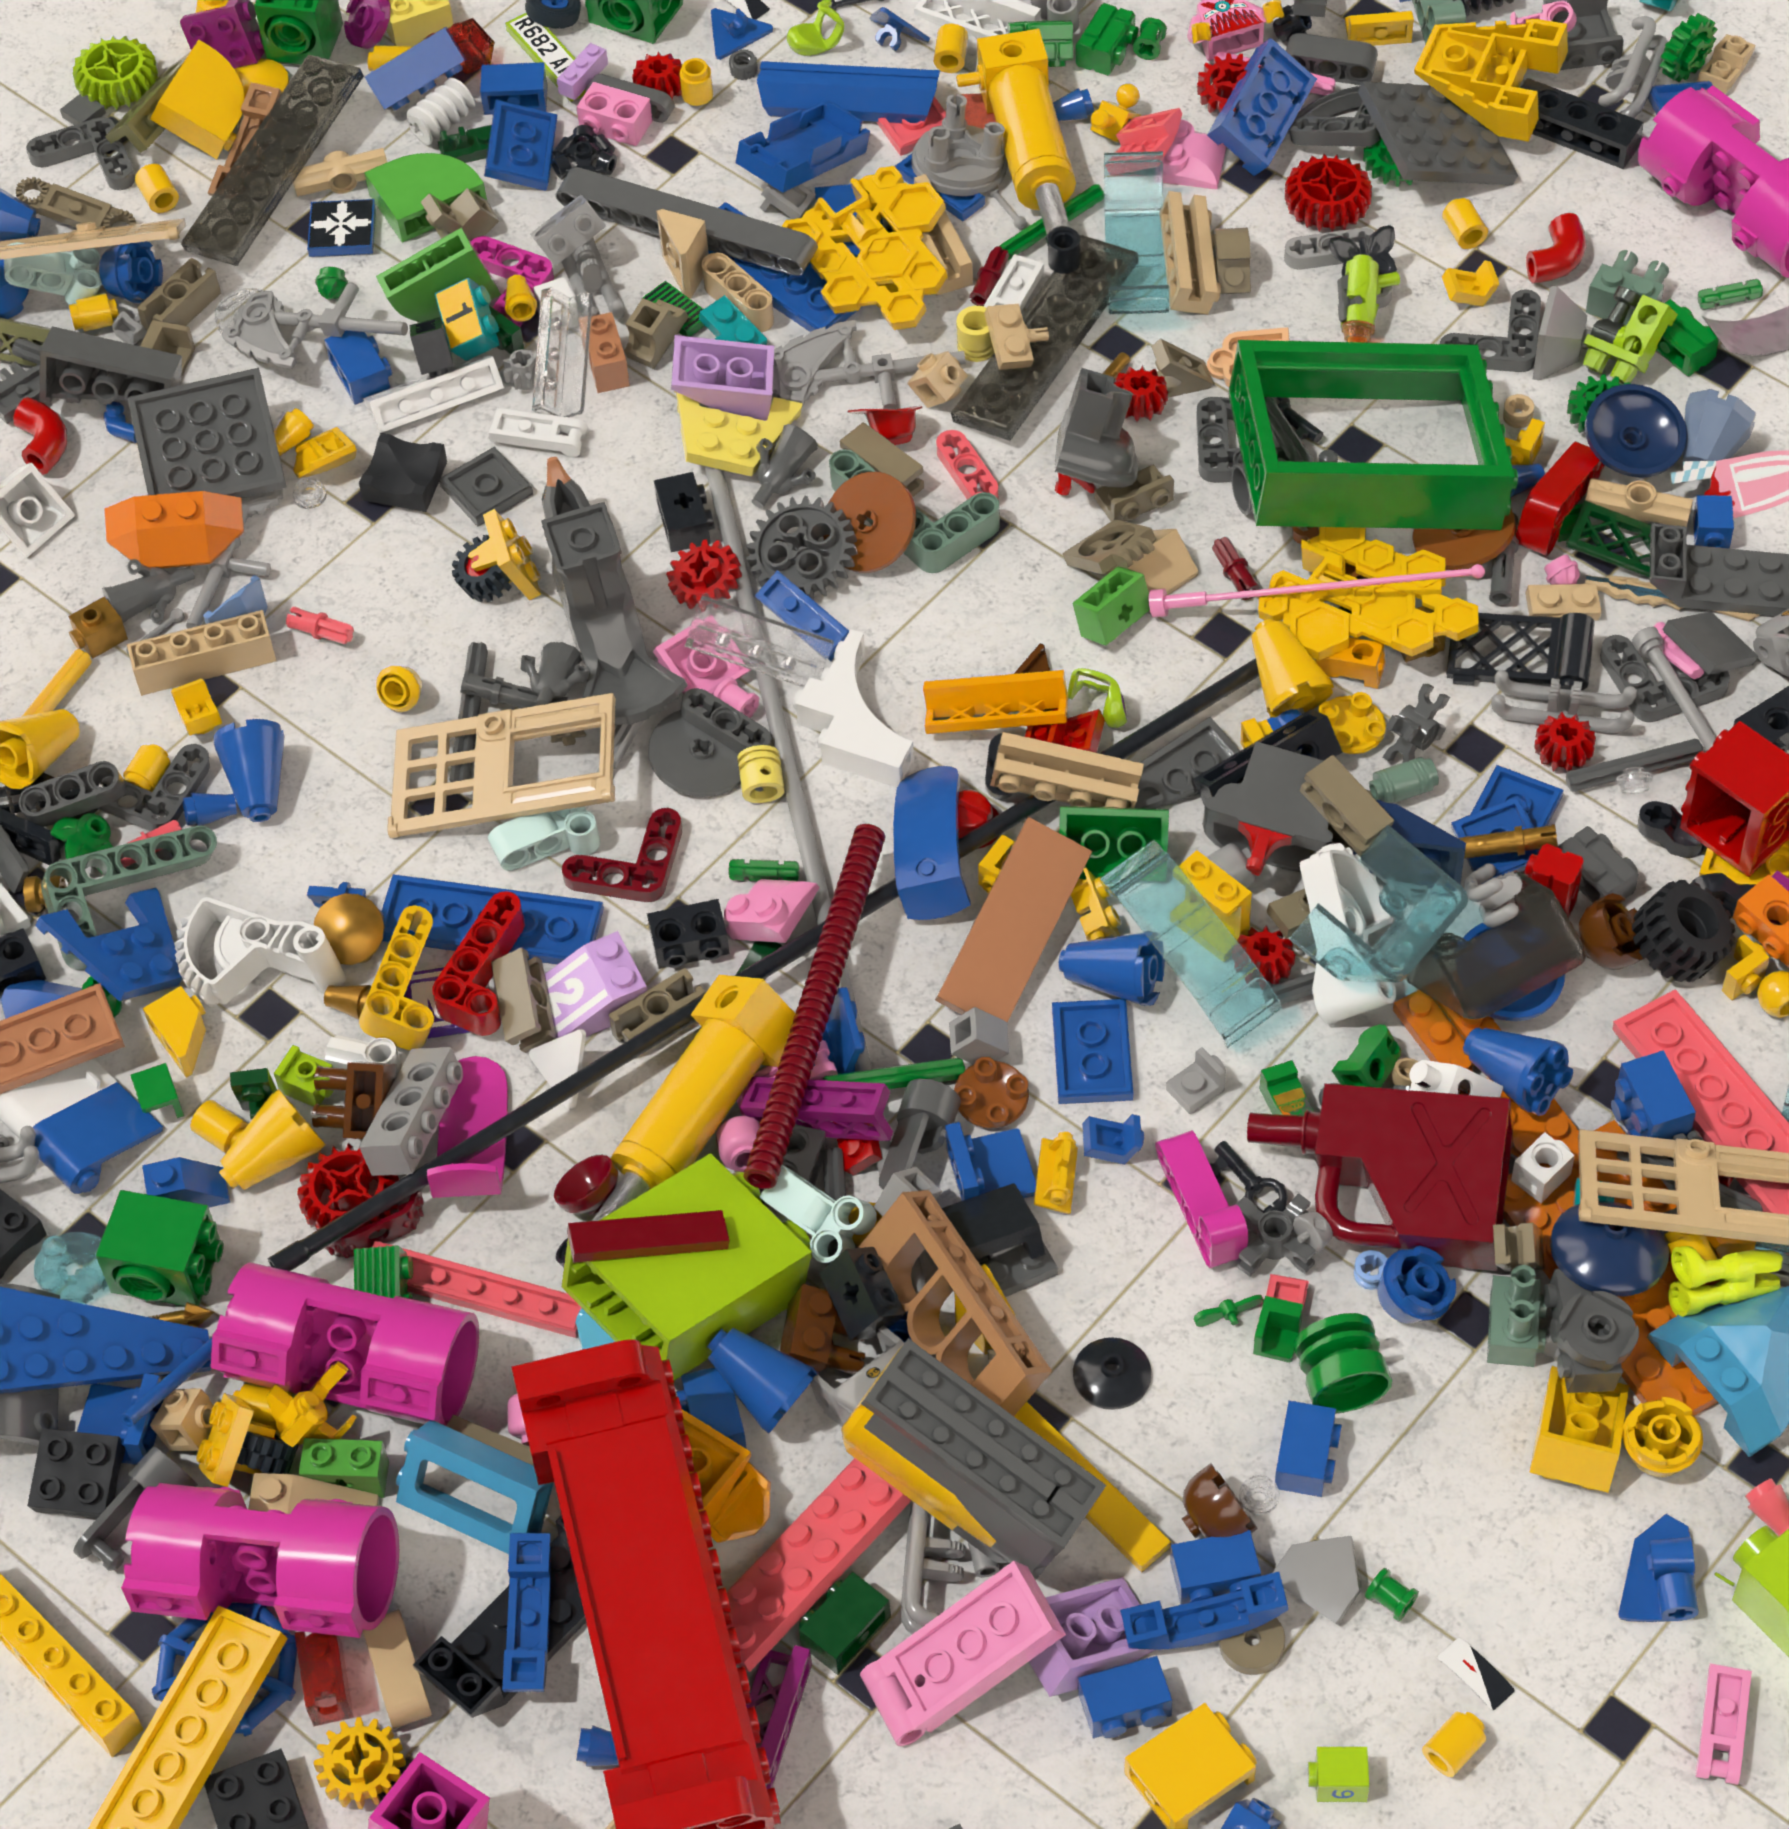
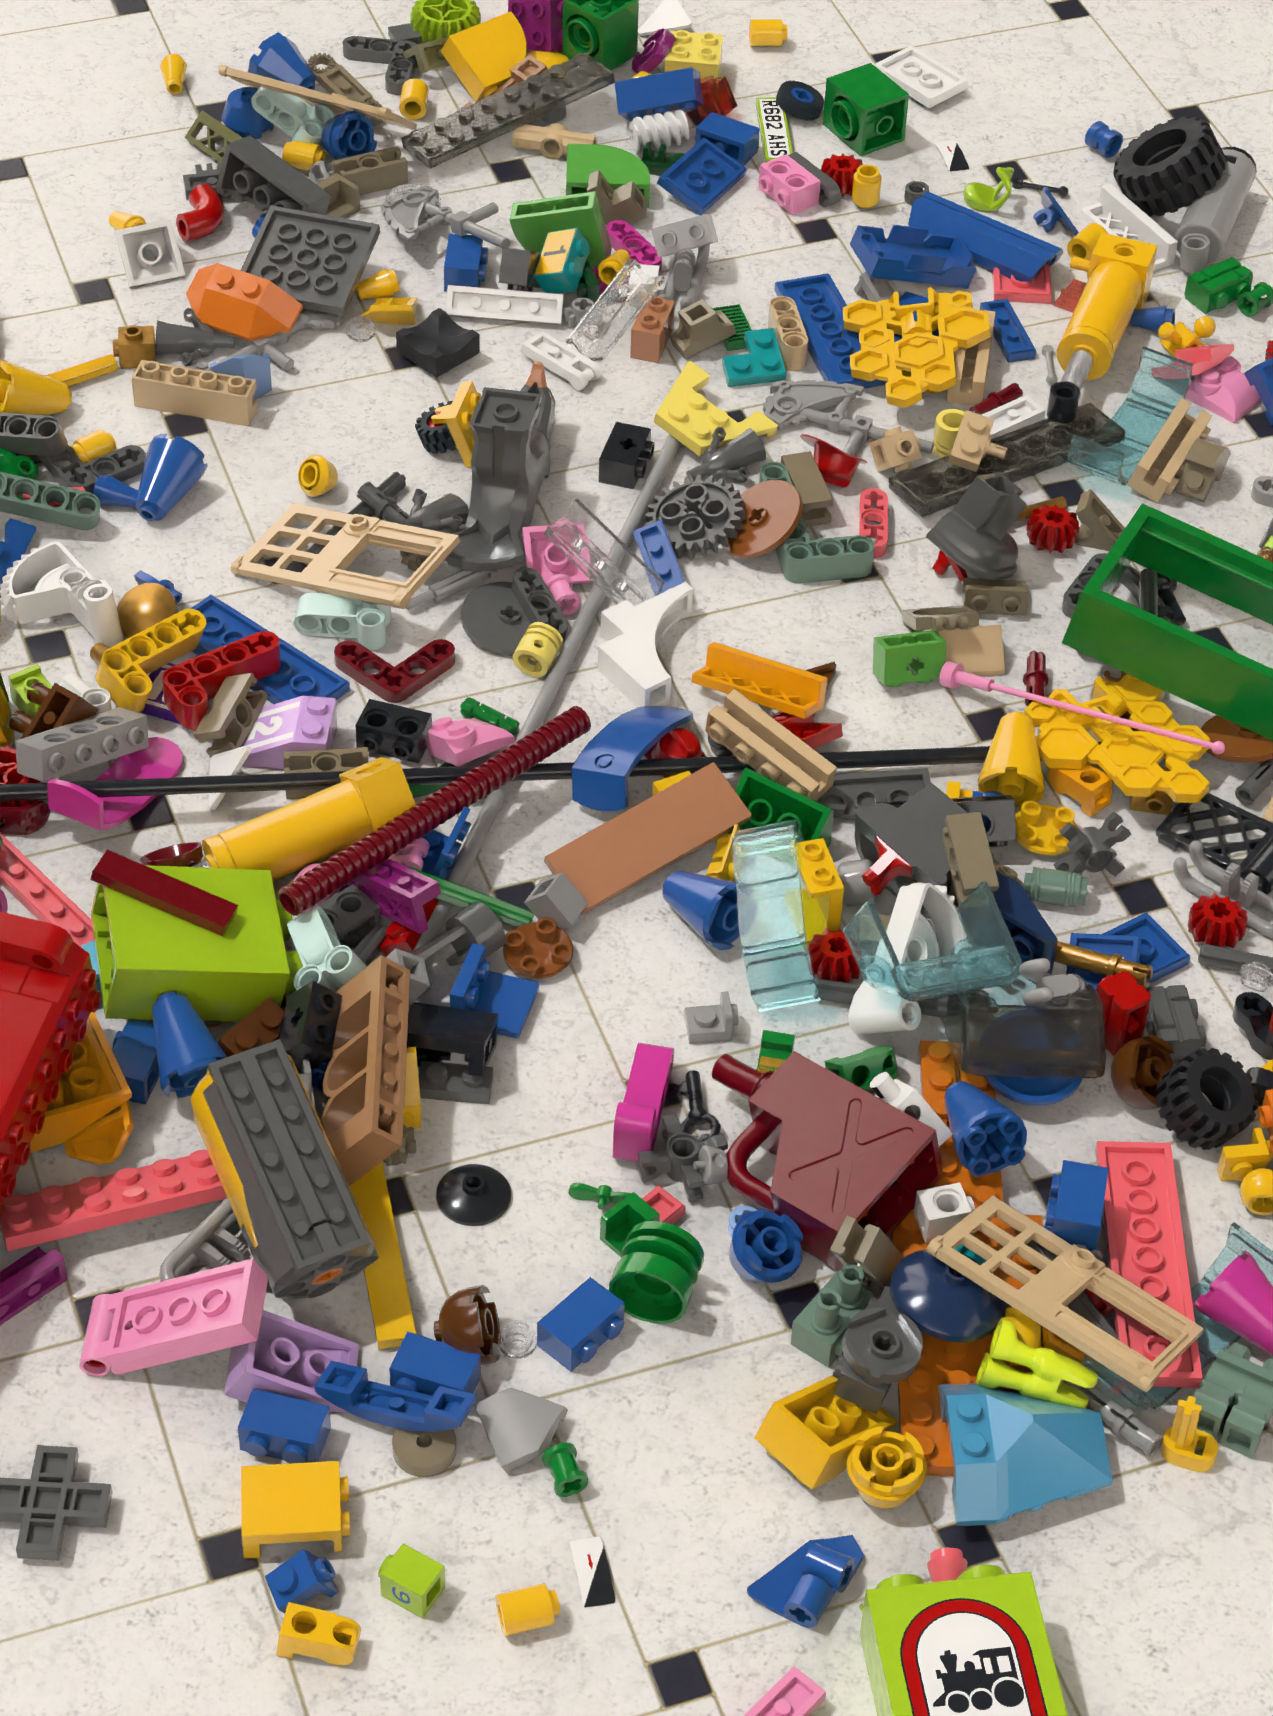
camera: 25 degrees right, 10 degrees down
yellow bracket [171,679,223,736] -> none
coral axle [286,606,354,644] -> none
tile [307,199,376,257] -> none
green plate [315,267,348,300] -> none
dark grey tile [439,446,533,527] -> none
black piece [551,125,617,179] -> none
dark grey beam [555,167,818,276] -> none
lavender piece [557,43,608,100] -> none
tan slope [657,209,709,298] -> none
red gear [666,539,742,610] -> none
lavender slope [671,335,774,421] -> none
blue piece [711,8,773,60] -> none
dark green brick [799,1571,891,1675] -> none
light grey piece [911,94,1007,196] -> none
green axle [1000,184,1105,260] -> none
green brick [1007,20,1073,67] -> none
yellow hinge [1034,1132,1078,1214] -> none
blue tile [1052,999,1133,1104] -> none
lime piece [1067,668,1127,728] -> none
blue bracket [1082,1114,1144,1165] -> none

